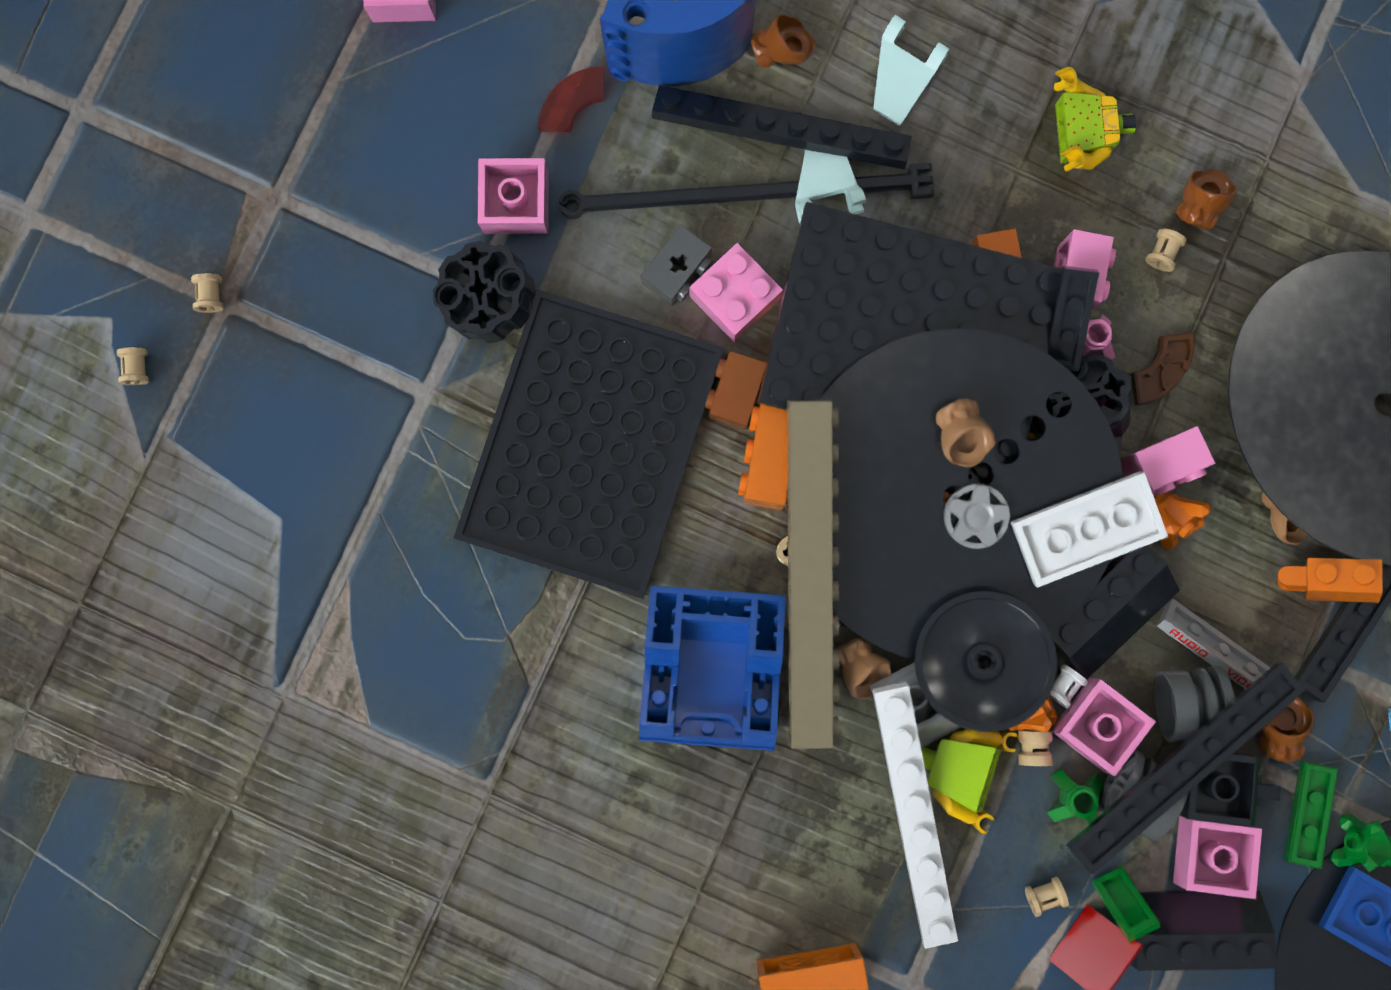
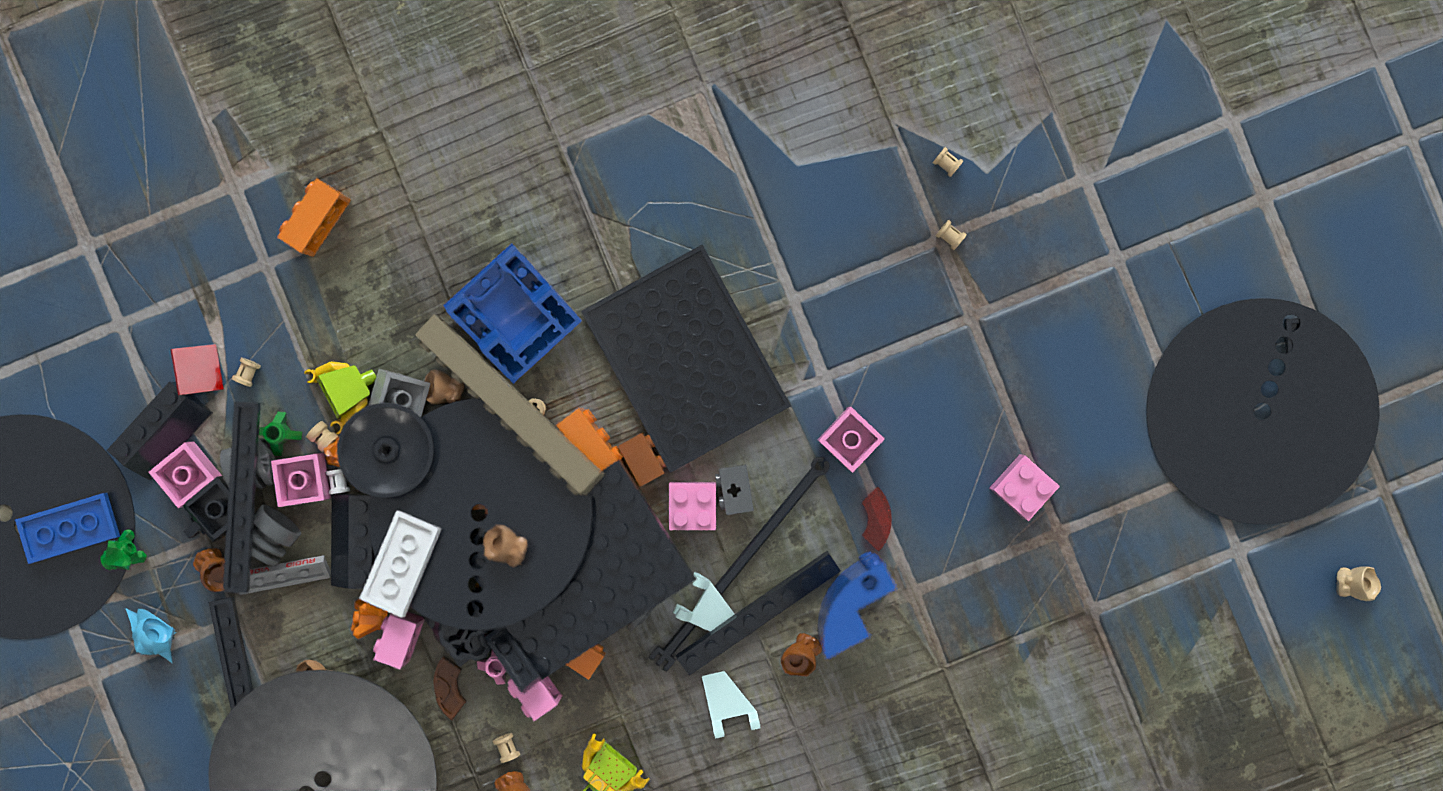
camera: 130 degrees right, 5 degrees up
black connector [433,241,535,343] -> none
white plate [872,682,958,949] -> none
light grey wheel [944,483,1010,549] -> none
green tile [1092,866,1160,943] -> none
orange brick [1277,558,1383,603] -> none
green tile [1283,760,1338,869] -> none

